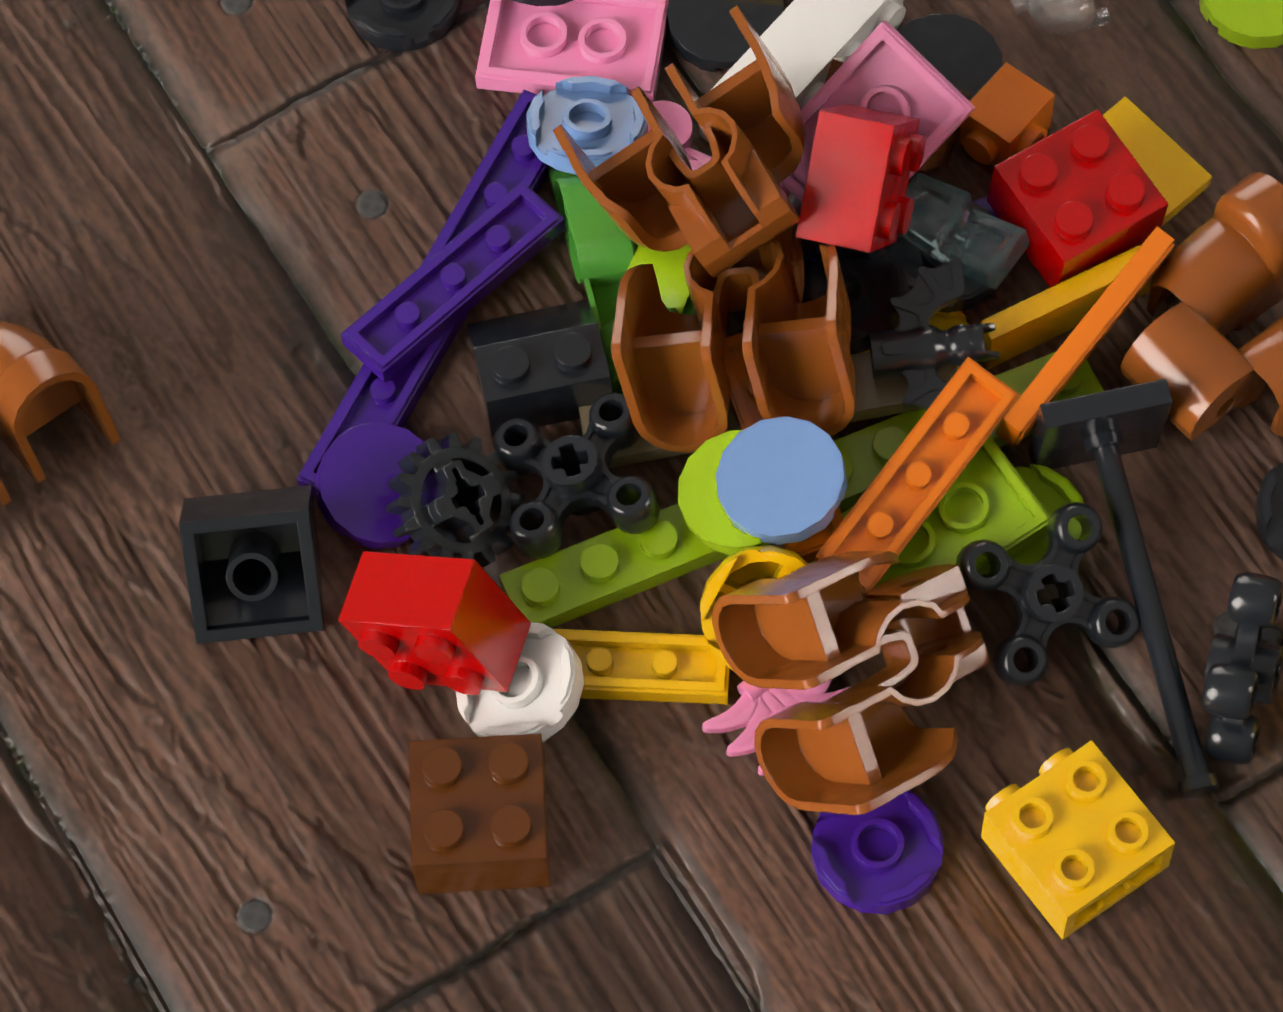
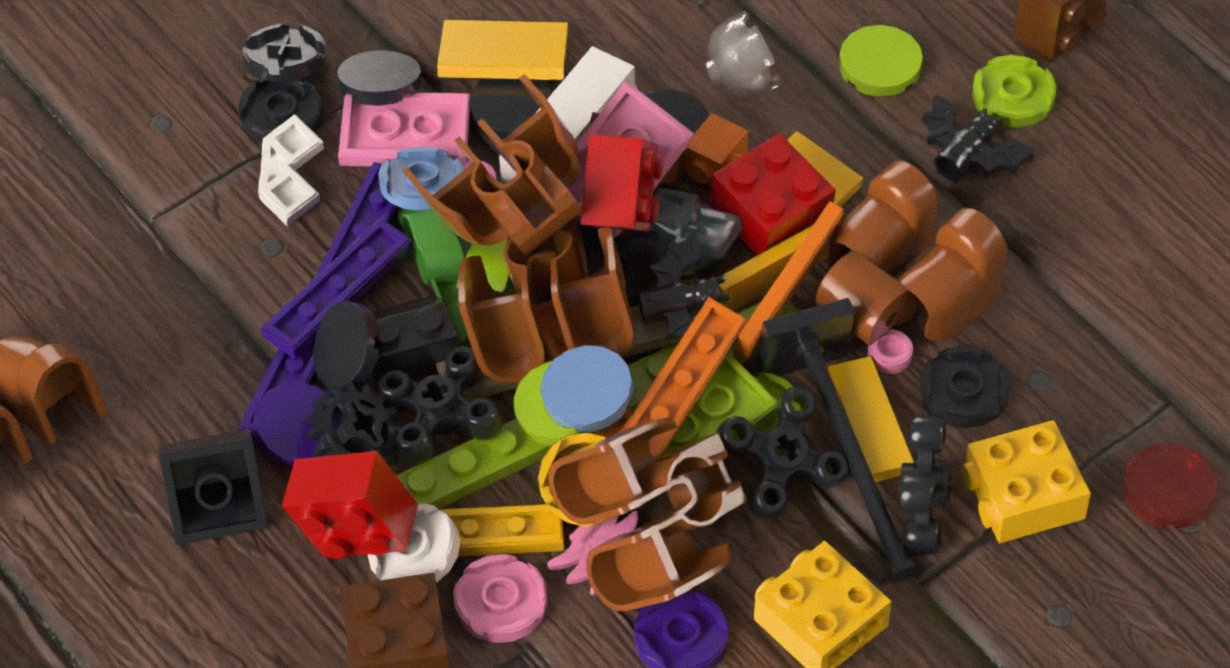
camera: 10 degrees left, 10 degrees down
none -> white tile [258,115,324,226]
none -> black tile [313,301,380,389]
none -> bright pink tile [453,554,548,643]
none -> yellow tile [828,356,914,482]
none -> bright pink tile [867,329,913,374]

